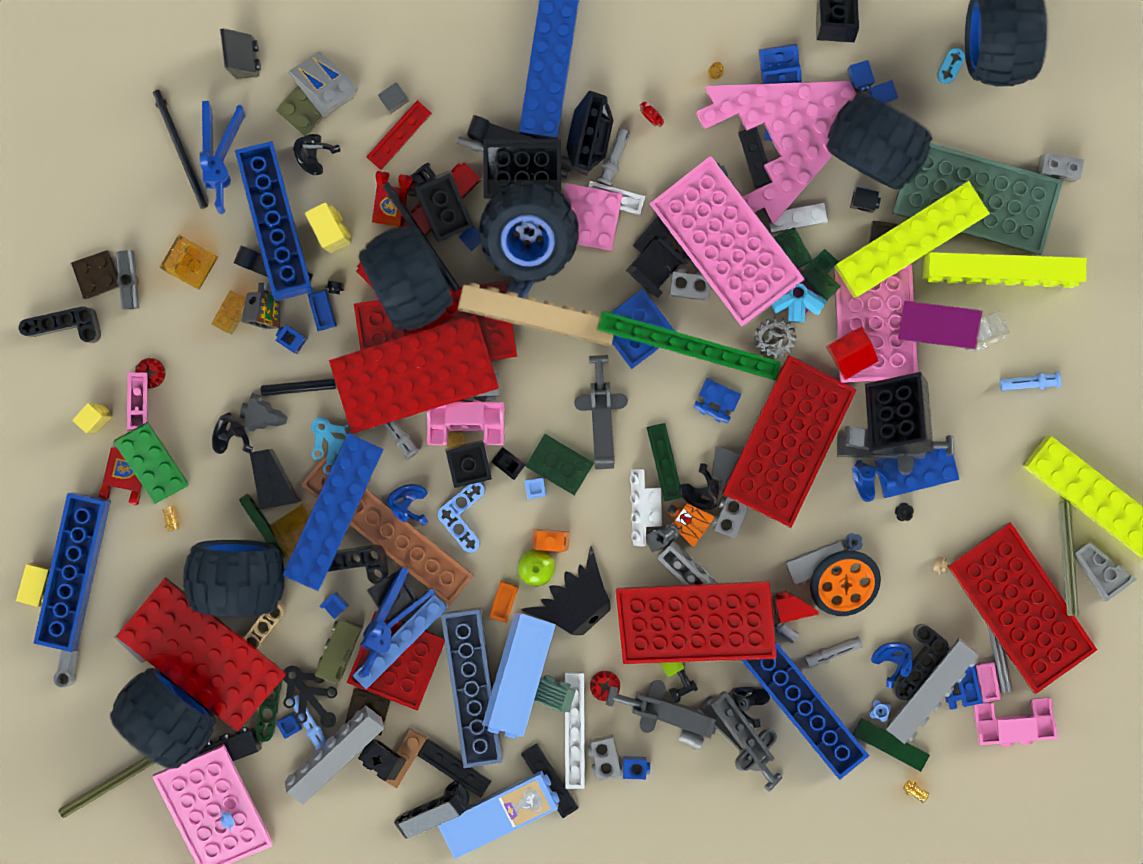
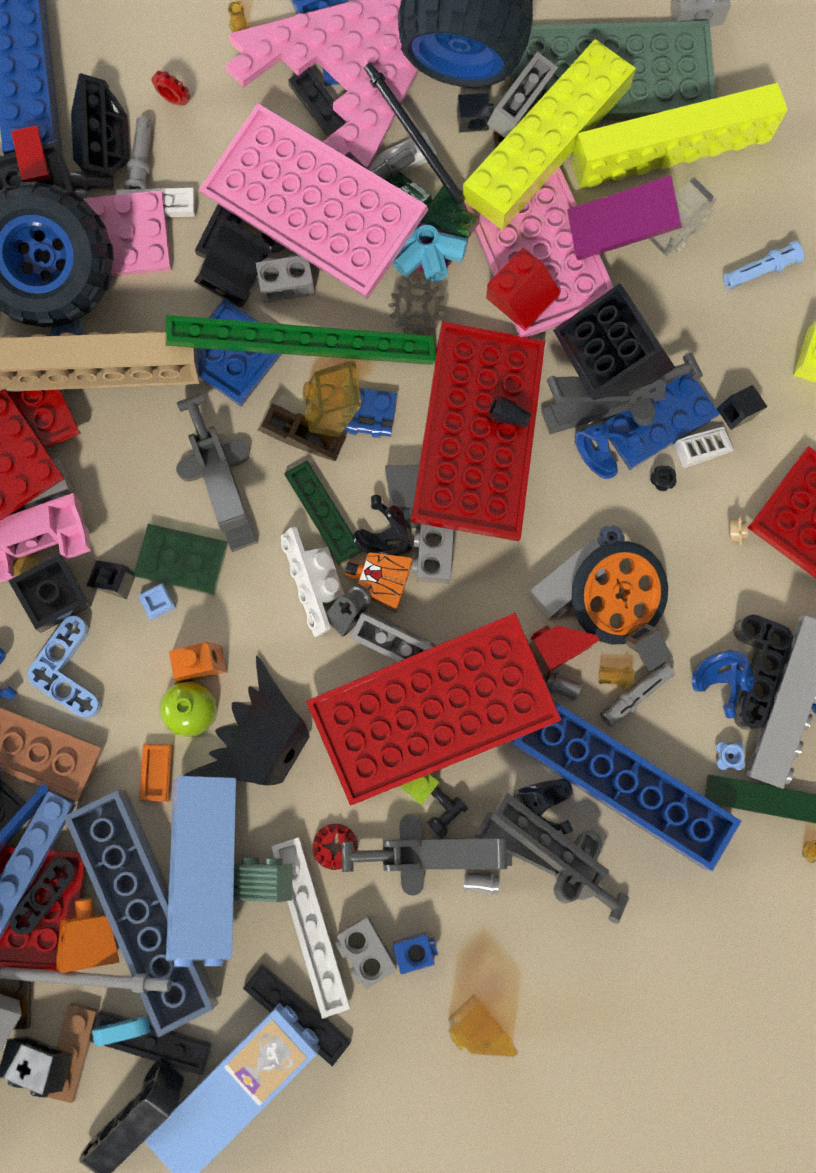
camera: 20 degrees left, 10 degrees down
none -> light grey bar [0,967,172,993]
none -> black beam [9,858,78,935]
none -> red tile [11,125,50,182]
none -> orange torso [56,898,119,973]
none -> medium azure beam [92,1016,151,1046]
none -> dark brown slope [257,403,346,462]
none -> clear yellow slope [303,361,361,437]
none -> black bar [364,62,465,205]
none -> dark grey axle [371,148,415,180]
none -> clear yellow slope [448,995,519,1057]
none -> light grey brick [487,51,558,138]
none -> black cone [488,396,531,428]
none -> clear yellow pin [599,666,635,689]
none -> dark grey panel [624,623,672,671]
none -> white slope [674,426,734,469]
none -> black brick [716,385,768,430]

